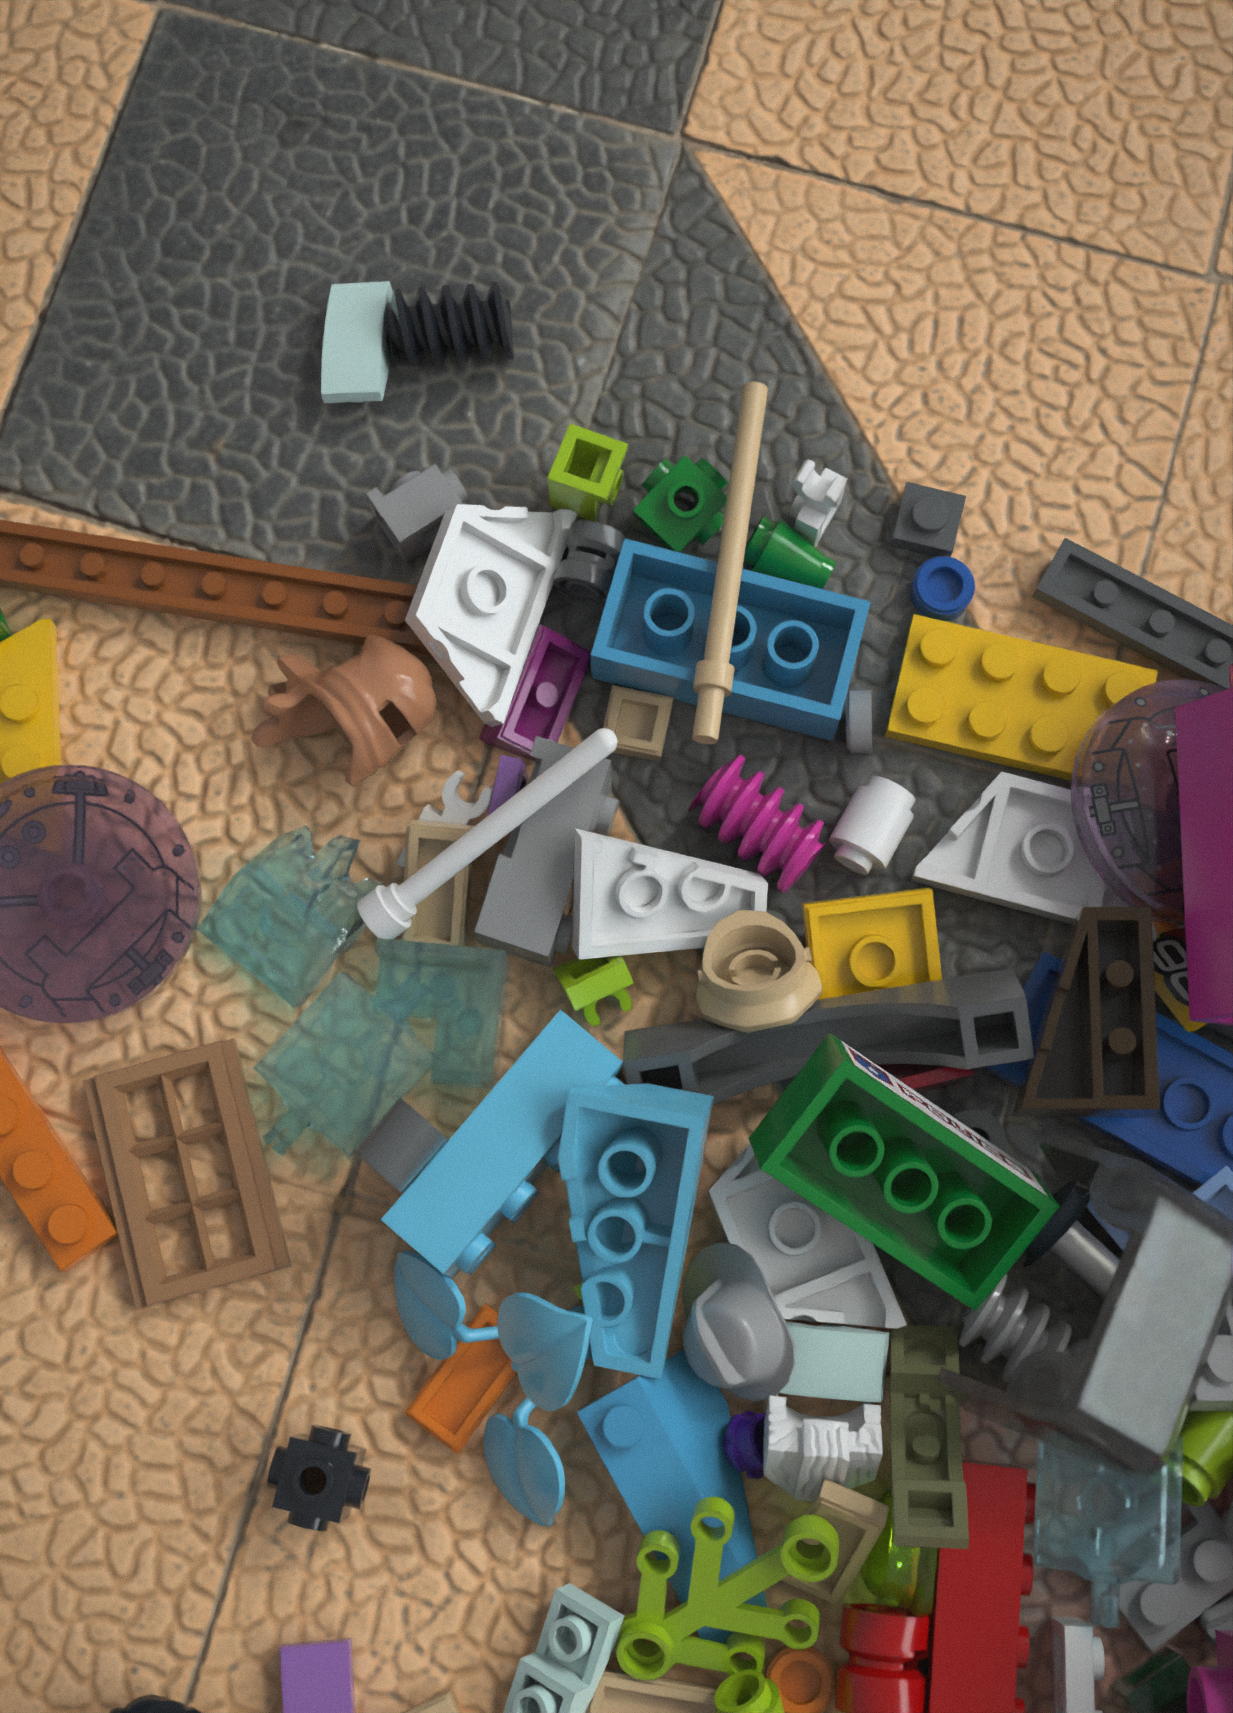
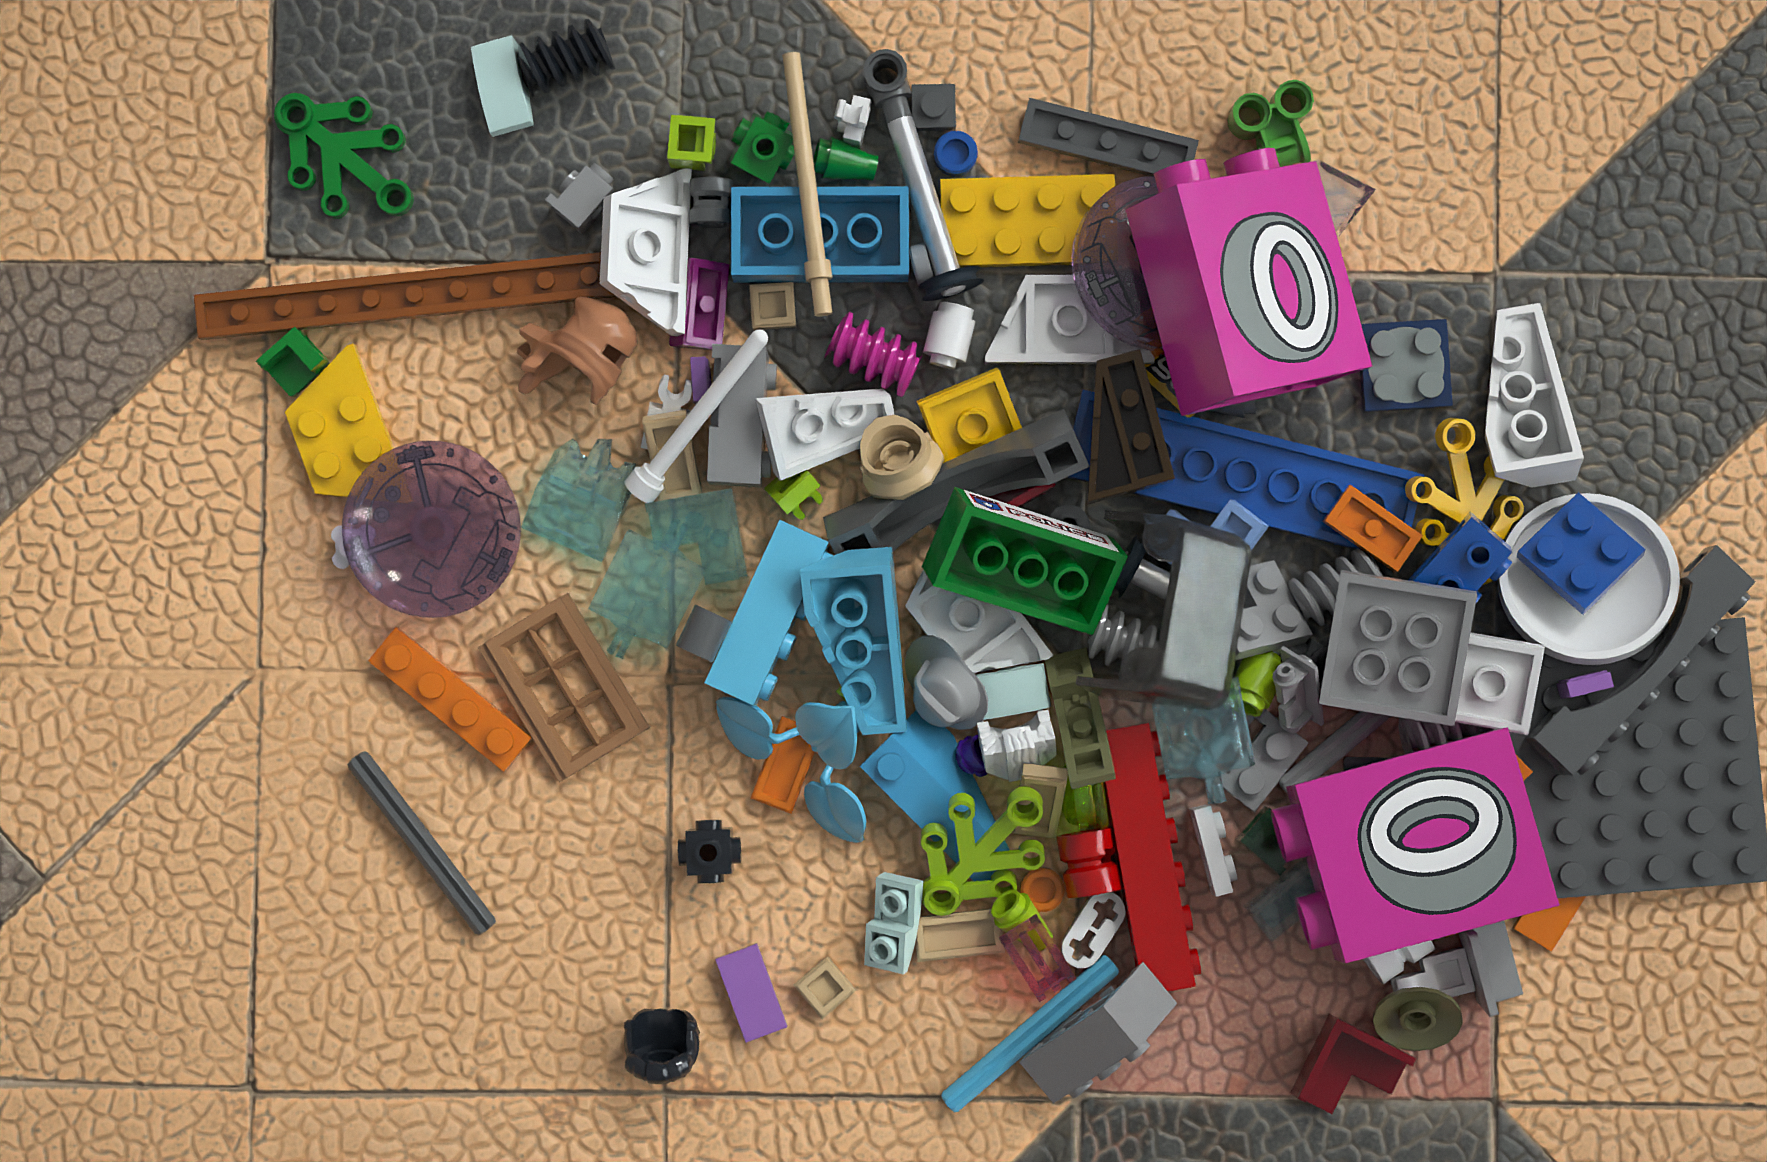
camera: 20 degrees left, 10 degrees up
none -> green plant [274,93,414,219]
none -> piece [863,49,984,301]

